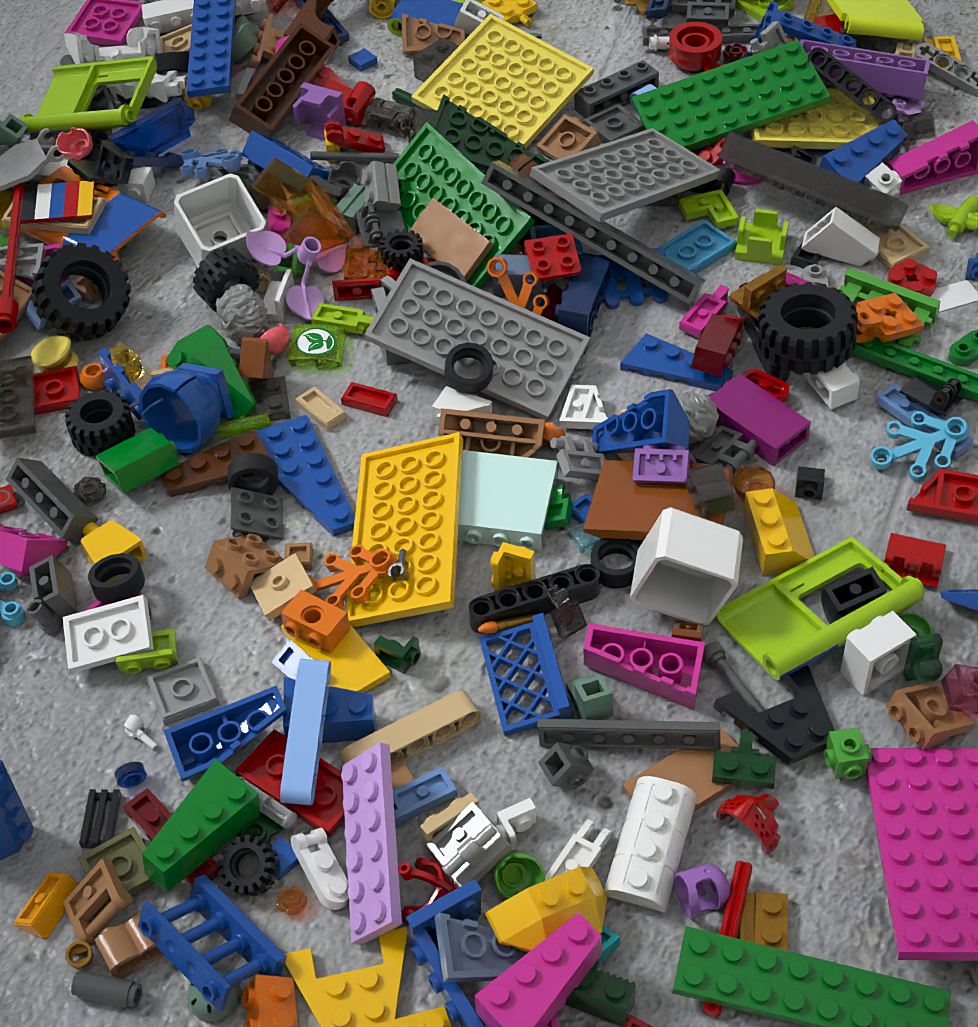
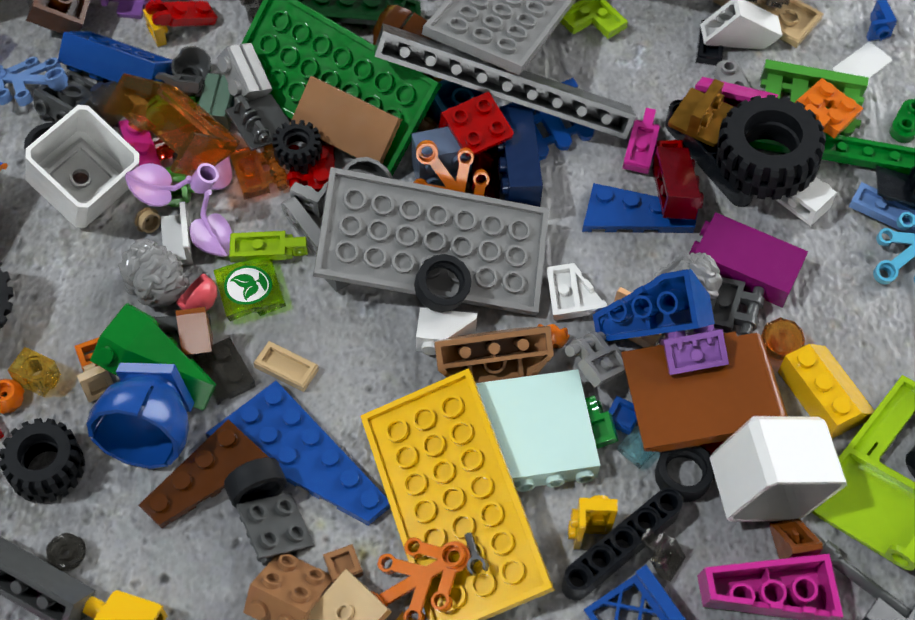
camera: 25 degrees left, 10 degrees up
green brick [96,428,180,493] -> none
blue wing [97,347,152,421] -> none
black tyre [193,247,260,312] -> none
clear neon green pin [218,411,271,439] -> none
dark grey bar [310,151,399,162] -> none
red slope [332,278,381,301] -> none
red tile [341,382,398,417] -> none
pearl gold piece [478,614,537,634] -> none
dark azure tile [658,219,737,274] -> none
clear smoke brick [685,463,735,517] -> none
lime panel [735,209,789,265] -> none
red plate [742,369,789,403] -> none
black bracket [795,466,825,500] -> none
red plate [887,258,937,297] -> none

